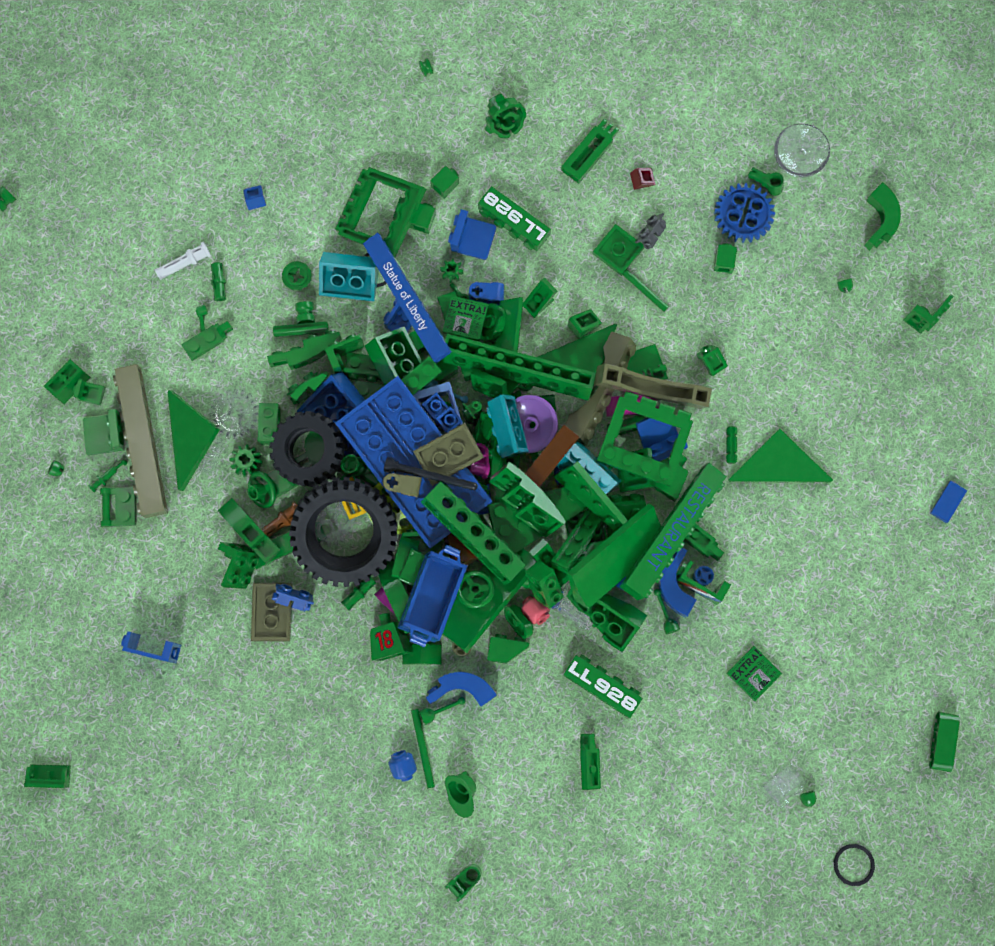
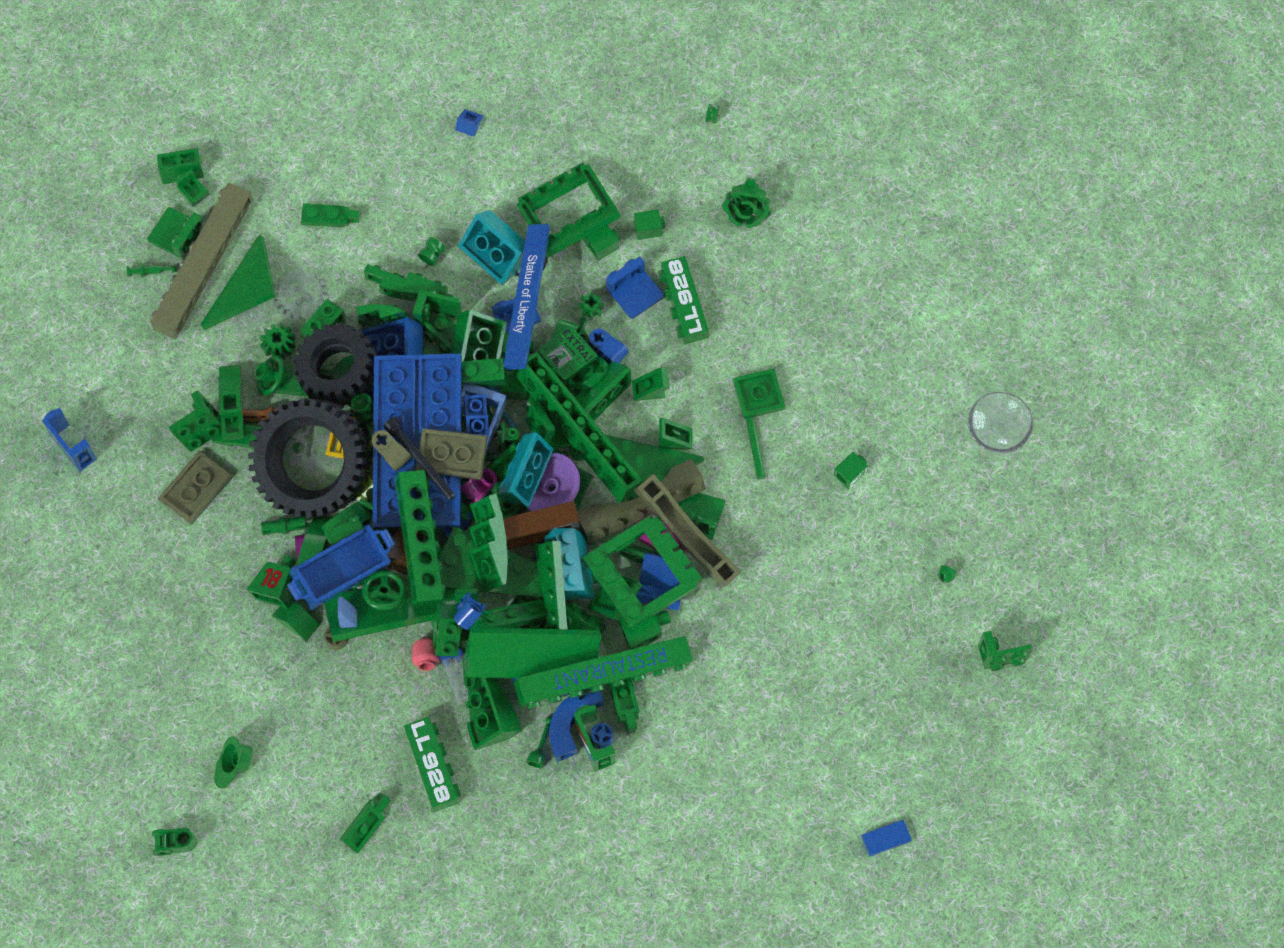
camera: 35 degrees right, 10 degrees down
green hinge [48,460,64,477] -> none
green plate [100,487,136,527] -> none
white pin [155,242,211,280] -> none
green hand [196,305,208,332] -> none
green pin [211,262,226,302] -> none
blue hinge [272,584,314,612] -> none
green axle [273,321,329,337] -> none
green gear [282,261,312,291] -> none
blue head [388,750,417,782] -> none
green bar [411,709,435,789] -> none
green hinge [419,697,466,725] -> none
blue arch [426,672,497,707] -> none
green slope [487,634,530,664] -> none
green plate [504,604,534,639] -> none
green hinge [561,118,619,184] -> none
dark red slope [630,168,656,190] -> none
dark grey hinge [635,213,666,249] -> none
green bracket [696,345,728,376] -> none
blue gear [714,183,775,243] -> none
green axle [726,426,737,464] -> none
green tile [726,646,782,702] -> none
green tile [728,429,833,483] -> none
green pin [748,167,784,196] -> none
green arch [864,182,901,251] -> none
none -> medium blue slope [338,597,357,628]
none -> blue piece [454,592,486,630]

